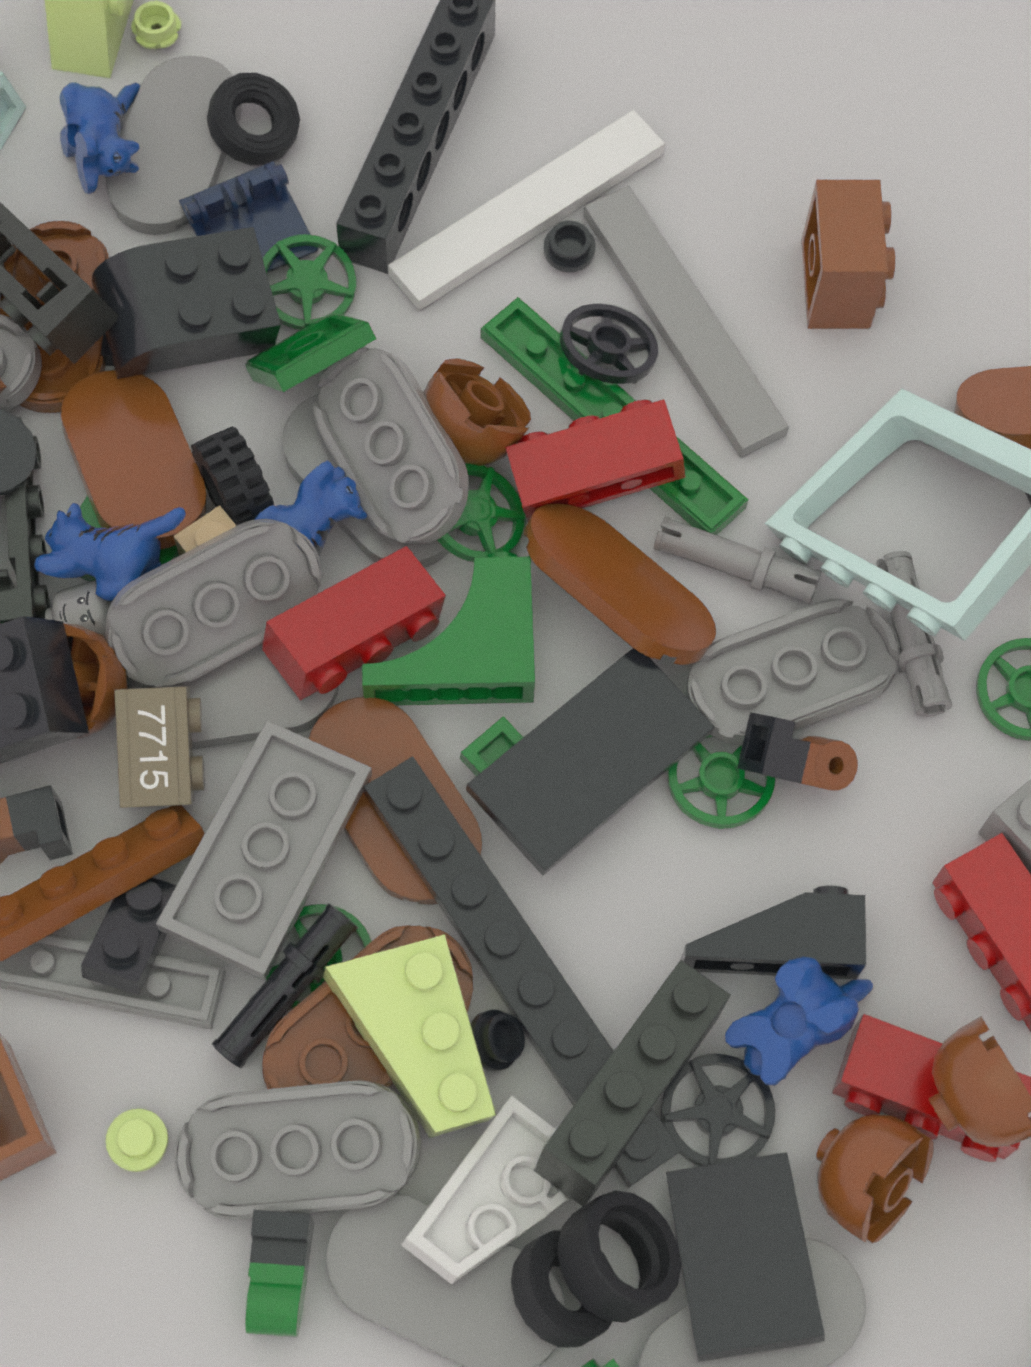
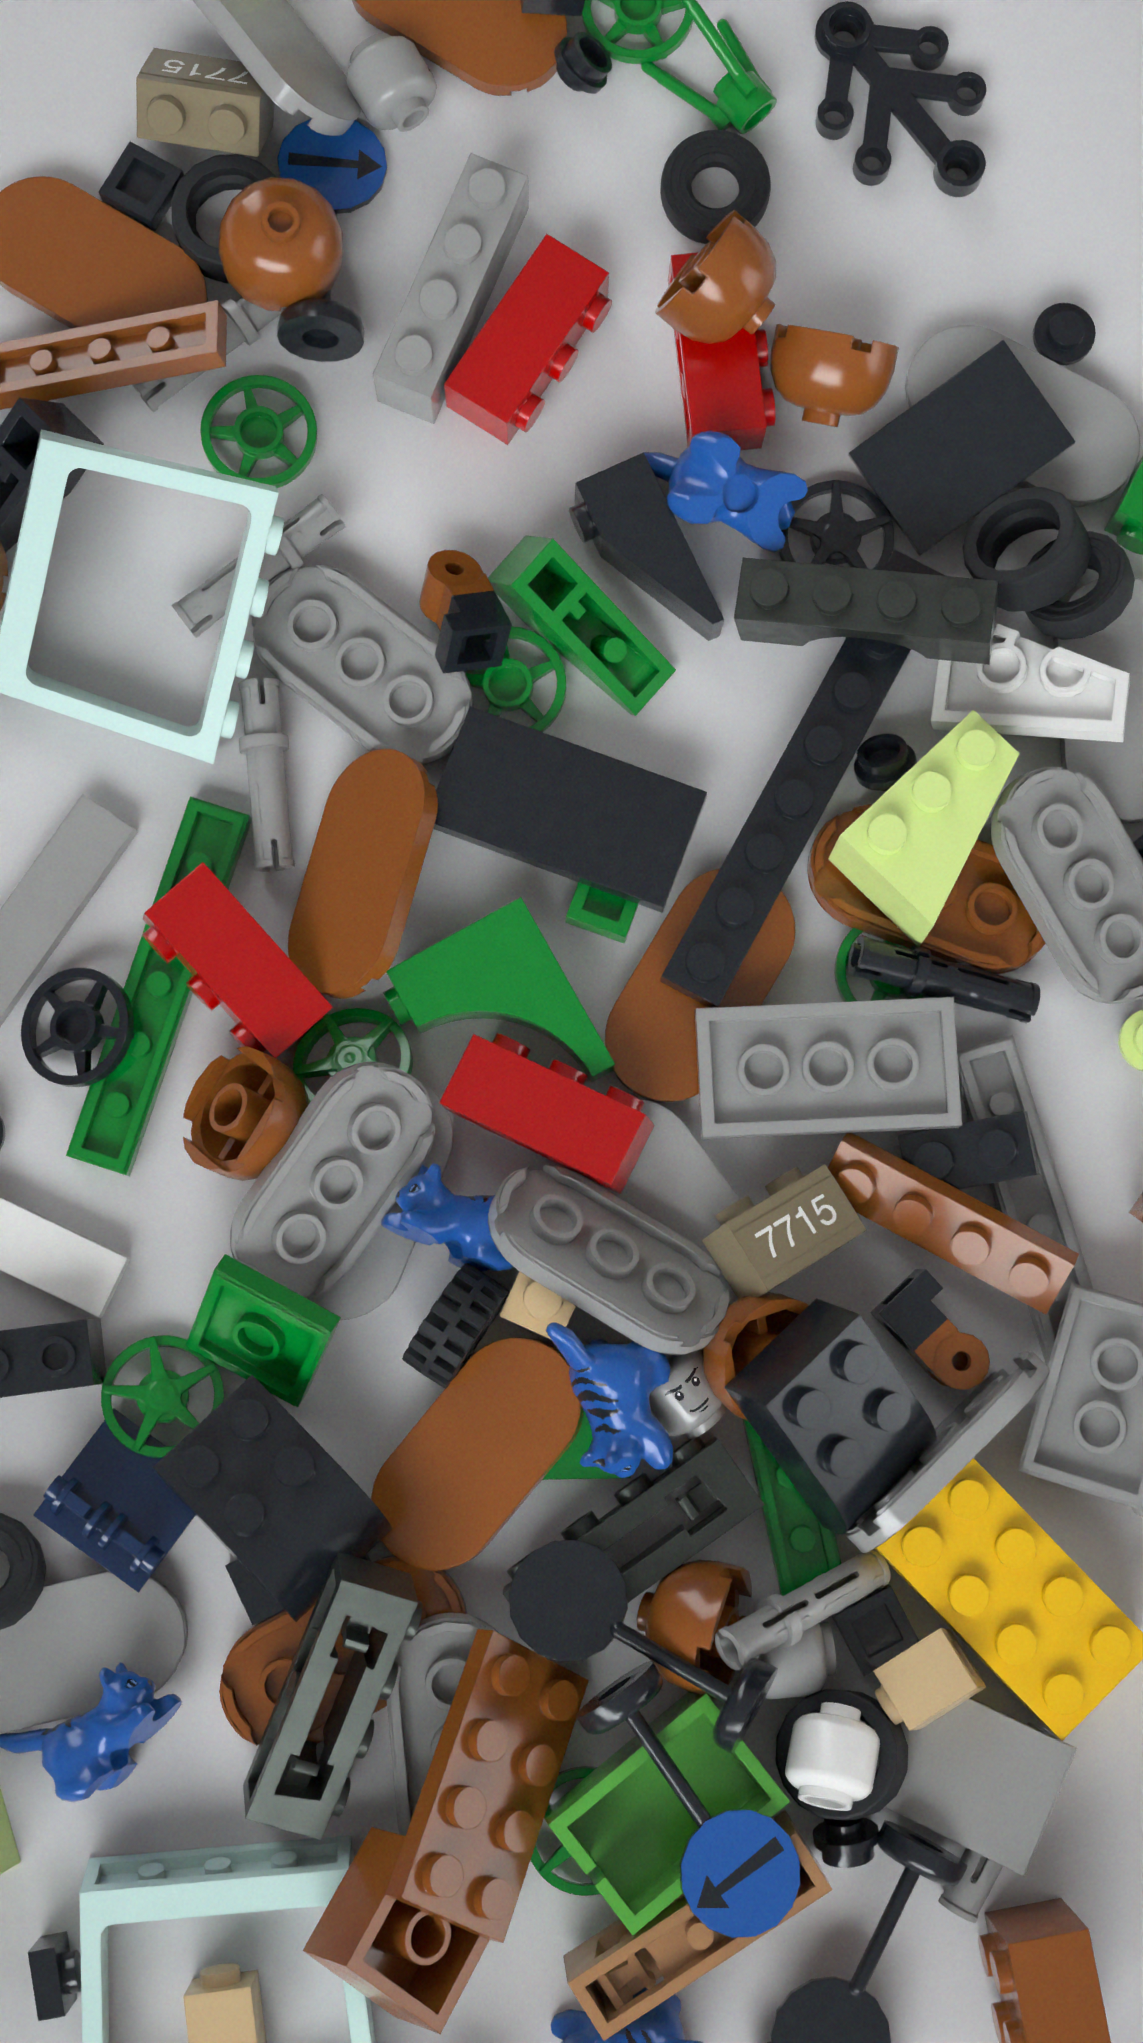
camera: 120 degrees left, 15 degrees up
none -> green slope [488,536,676,716]

